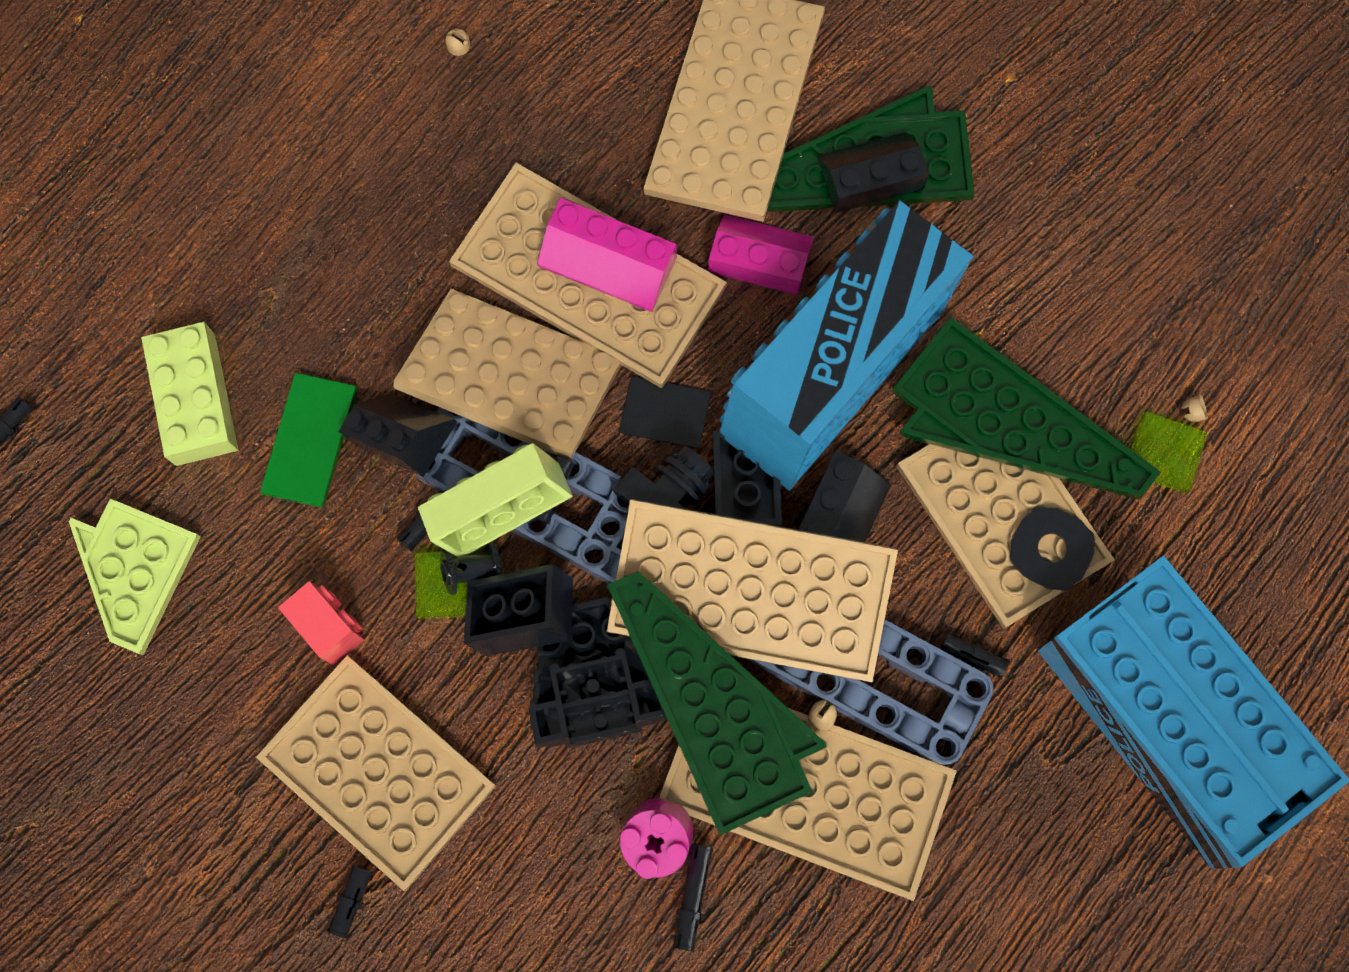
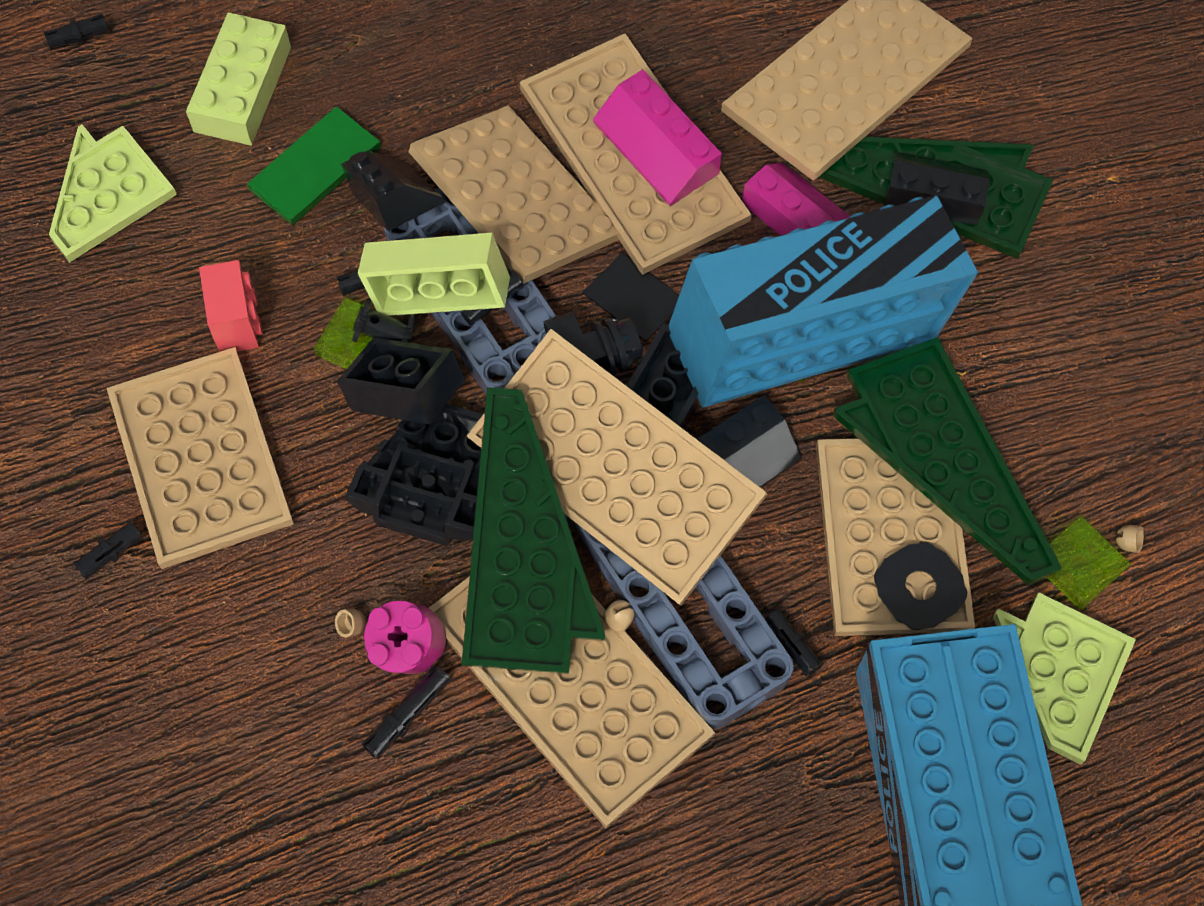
camera: 25 degrees right, 10 degrees down
none -> tan hinge [335,608,366,638]
none -> yellowish green wing [993,593,1136,765]

